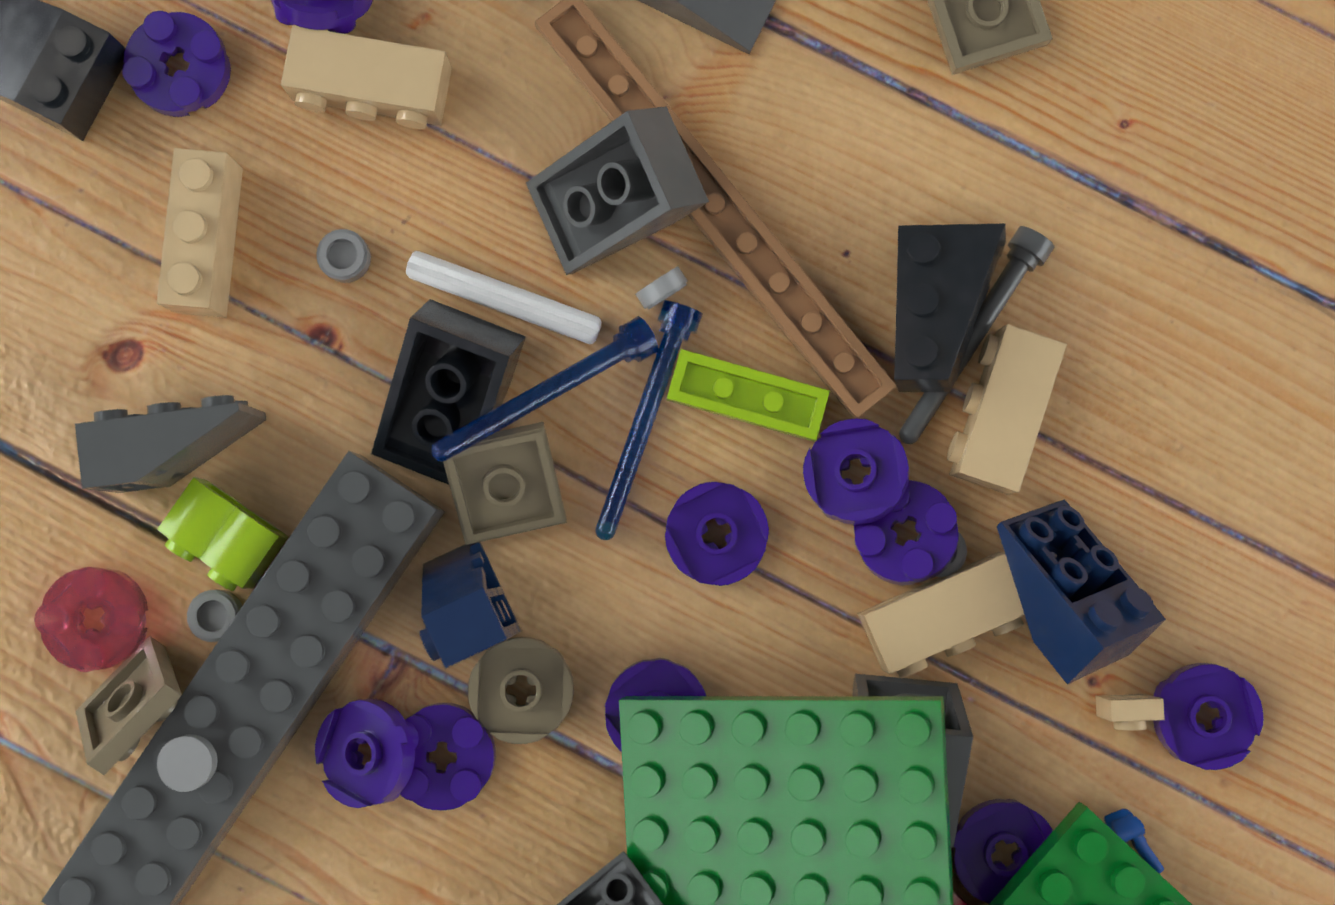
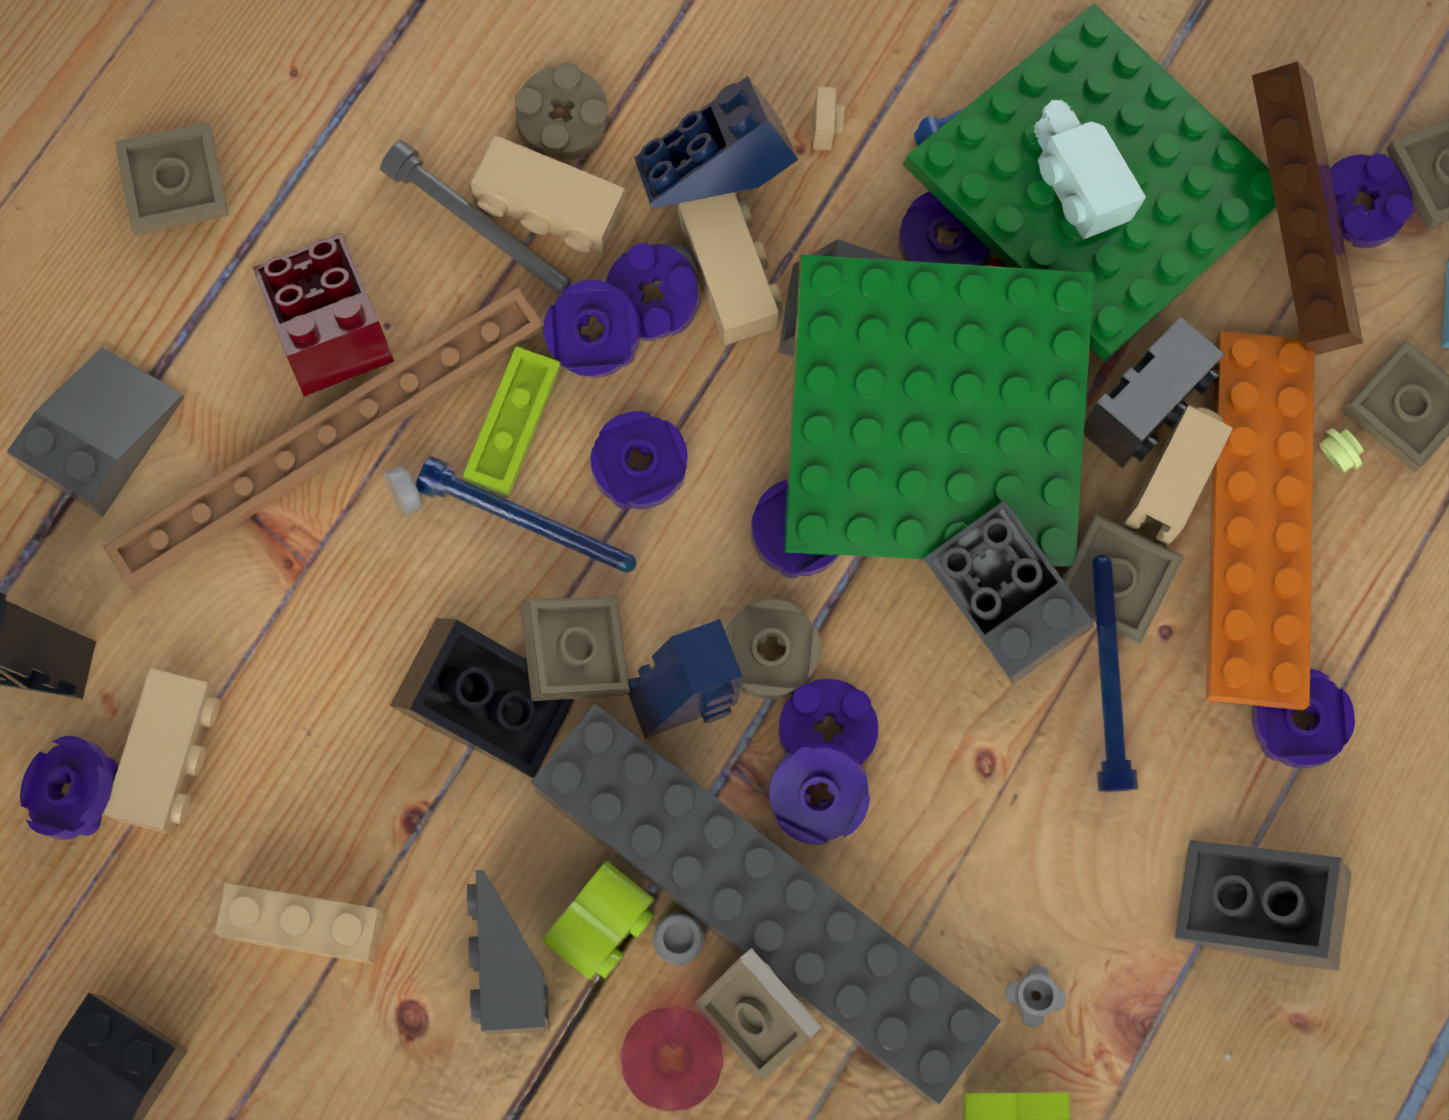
camera: 85 degrees left, 10 degrees down
dark purple plate [122,10,231,117] -> none
light grey tile [157,734,217,792] -> none
light grey tile [316,229,371,283] -> none
white axle [406,251,602,344] -> none
clear blue piece [431,316,659,461] -> none
dark grey slope [526,106,709,275] -> none
black wedge [894,223,1006,392] -> none
dark purple plate [1153,663,1264,770] -> none
none -> dark red slope [253,233,394,396]
none -> dark tan plate [515,64,608,160]

